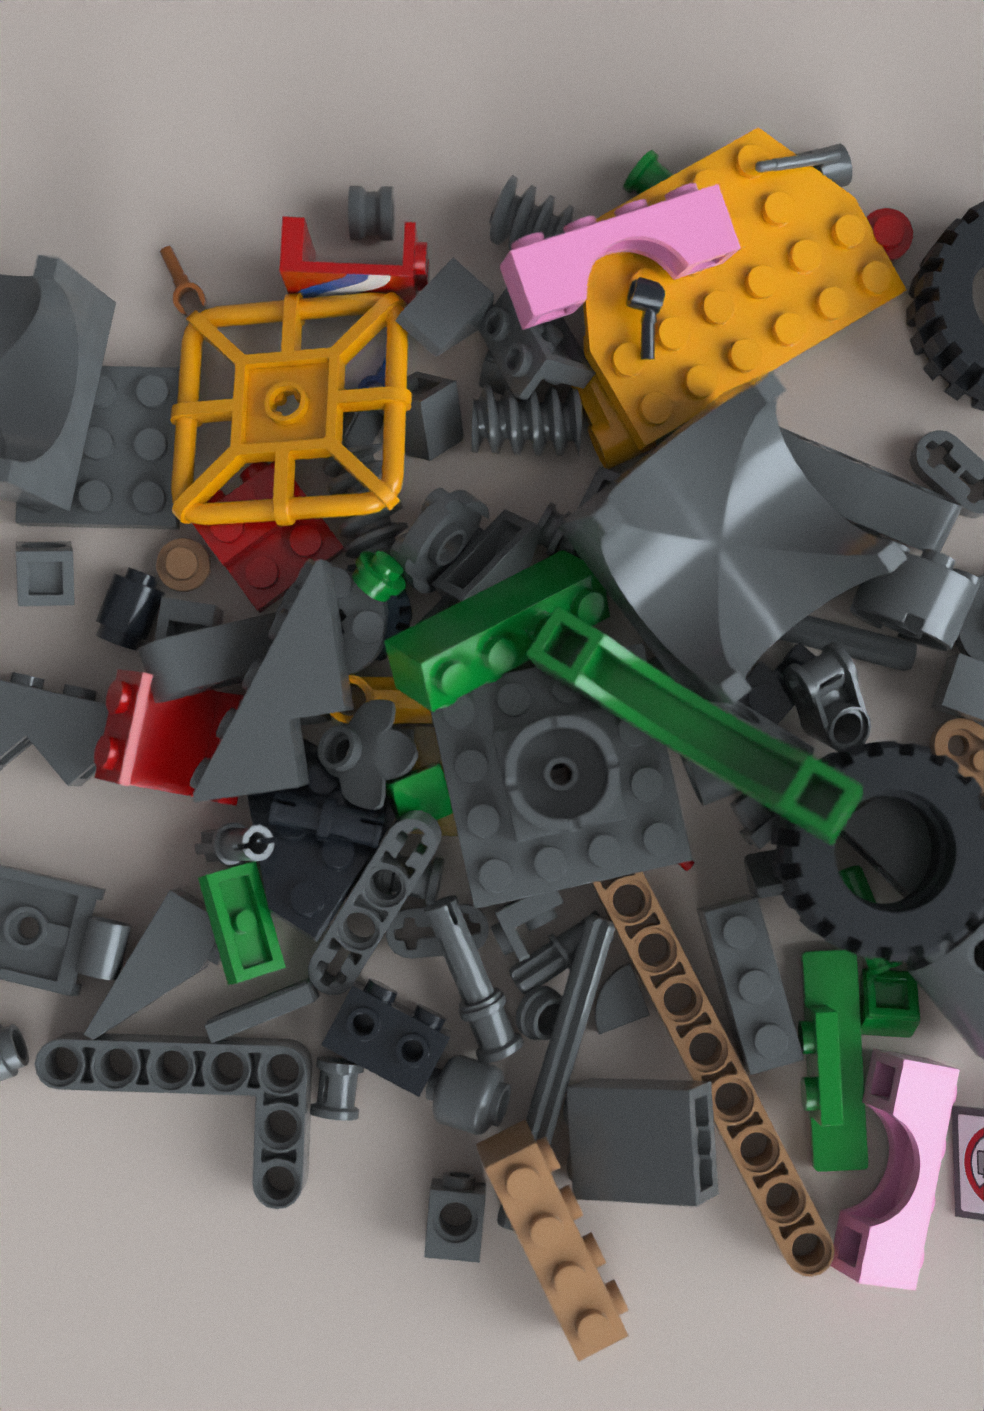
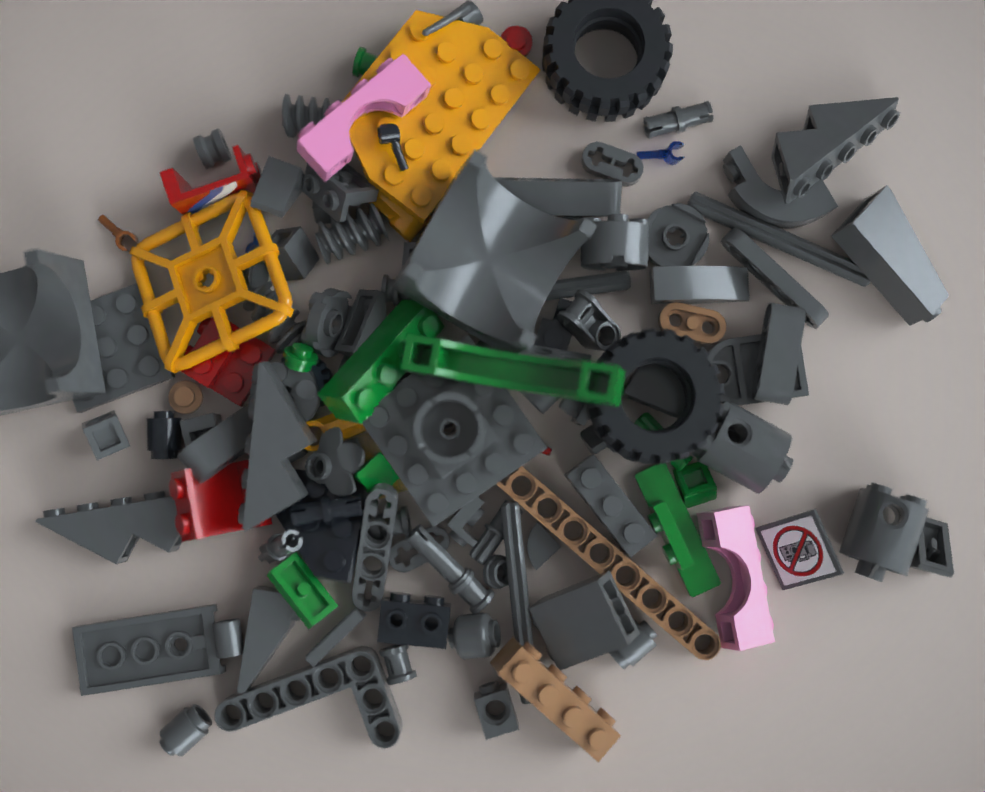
camera: 25 degrees left, 0 degrees up
none -> dark grey brick [609,619,658,669]

